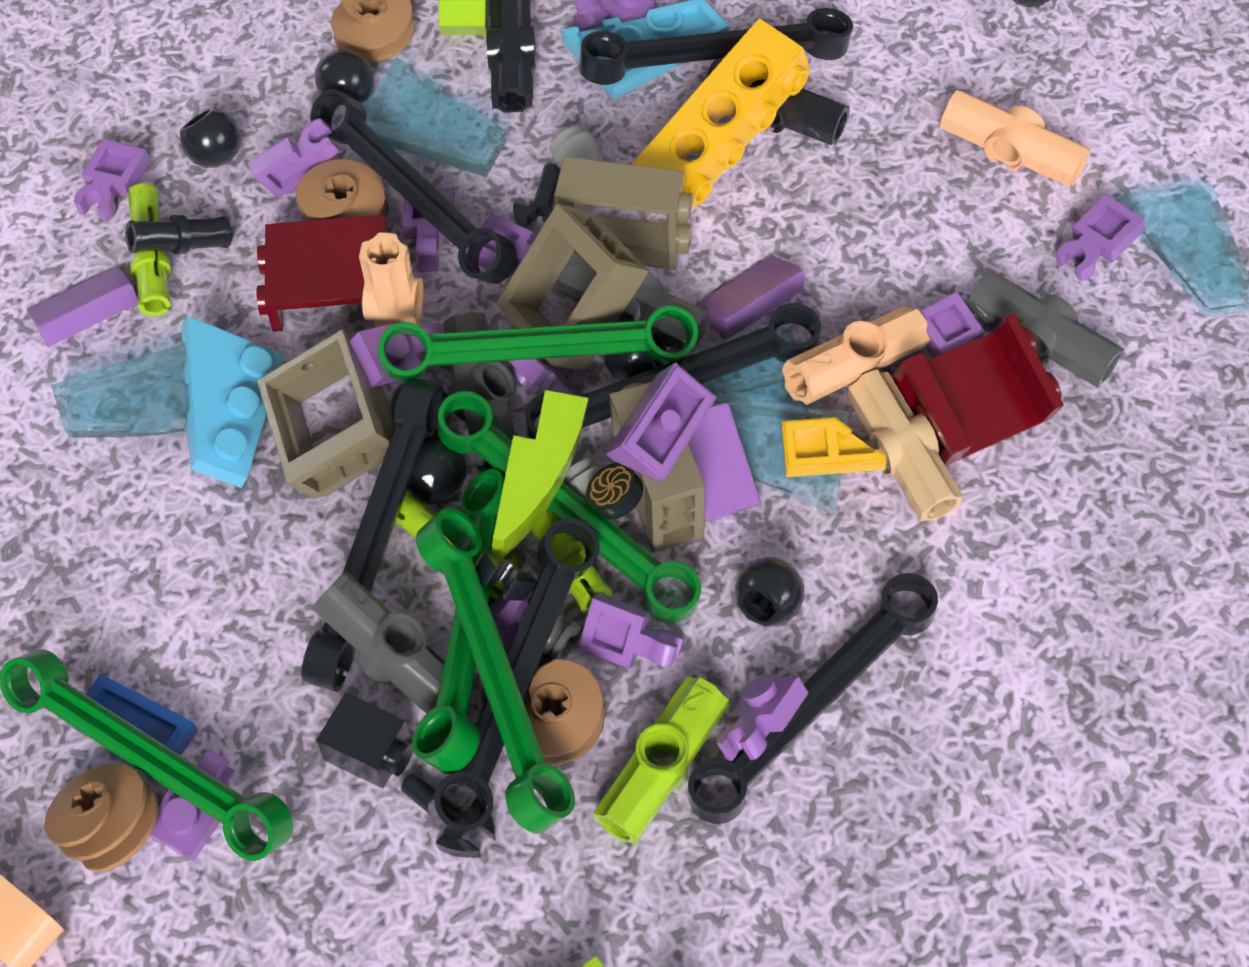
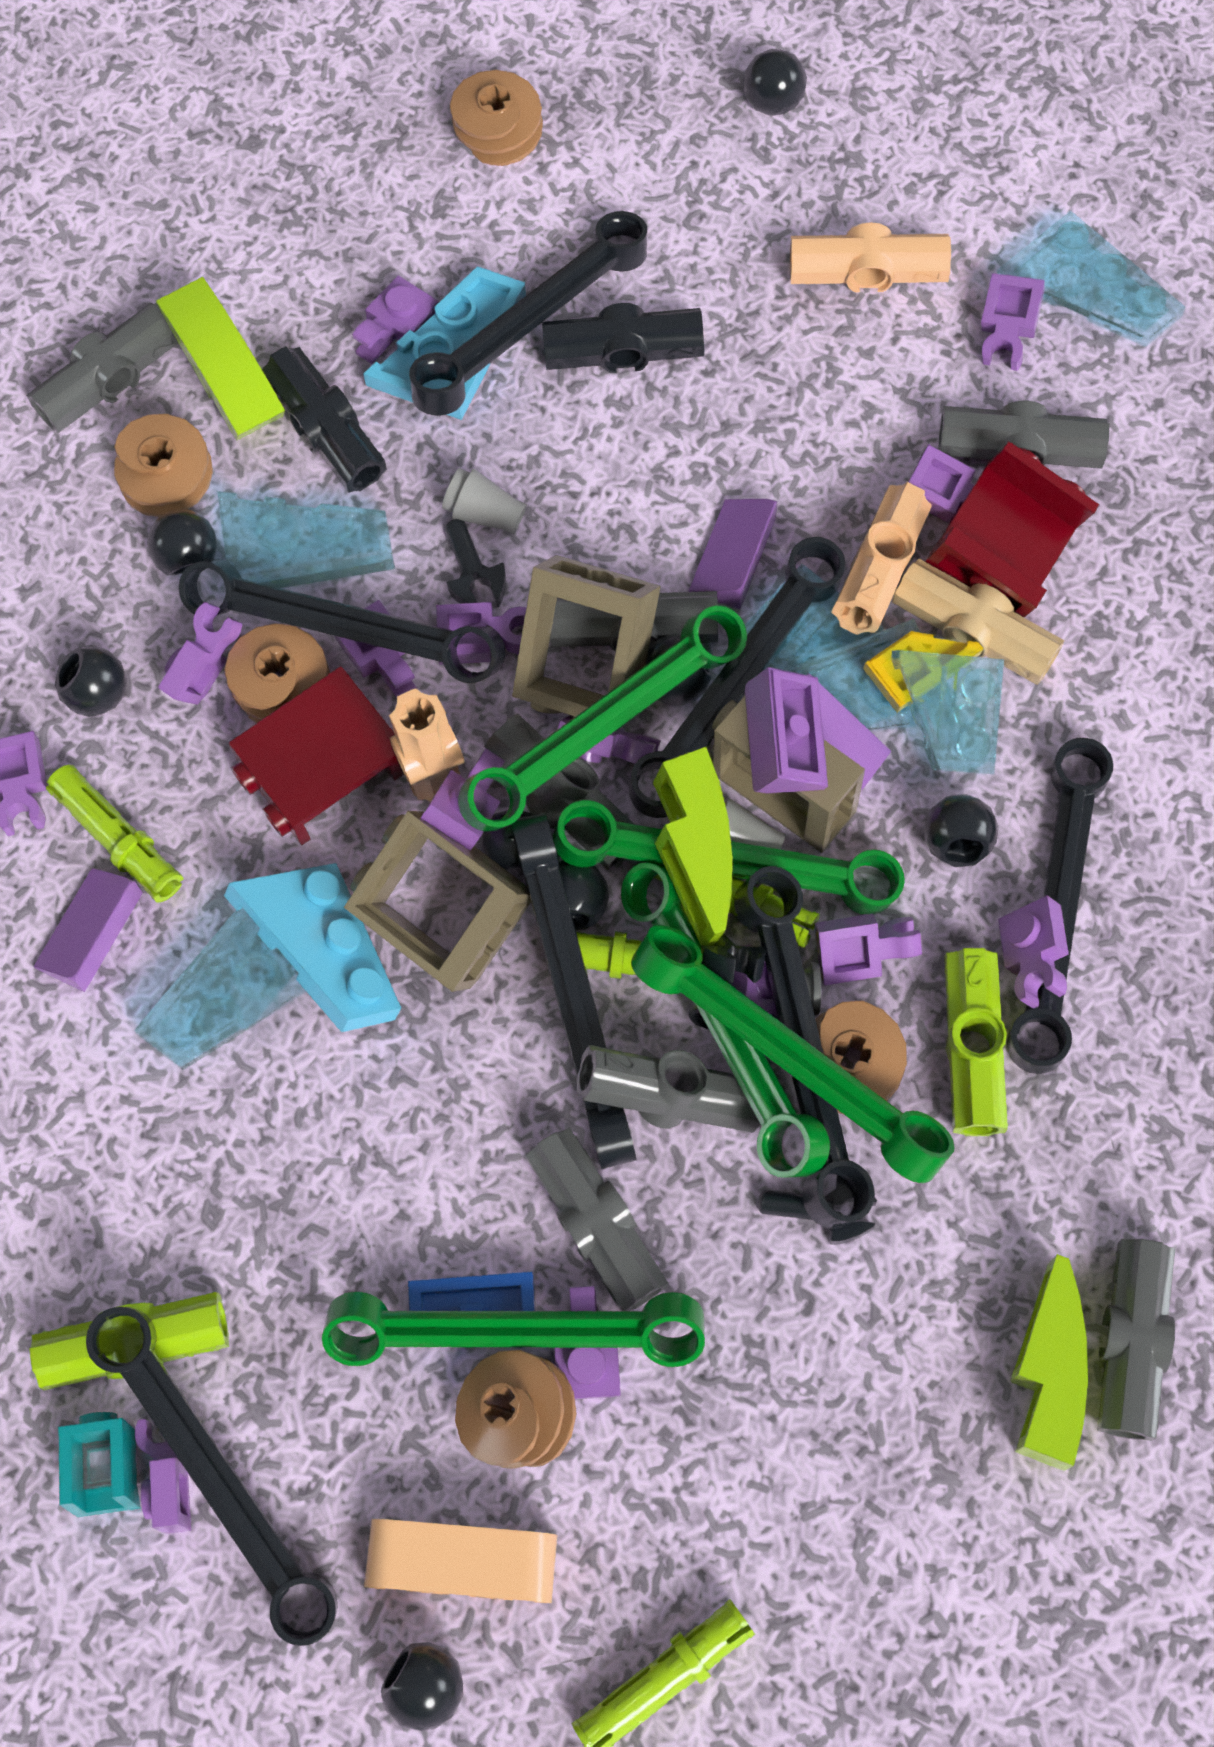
camera: 30 degrees left, 10 degrees up
black pin [125,215,232,254] -> none
black brick [316,692,413,789] -> none
dark tan window [554,156,693,270] -> none
black tile [586,463,644,519] -> none
yellow brick [632,18,811,207] -> none
none -> dark grey piece [526,1127,668,1311]
none -> clear light blue wing [891,650,1004,774]

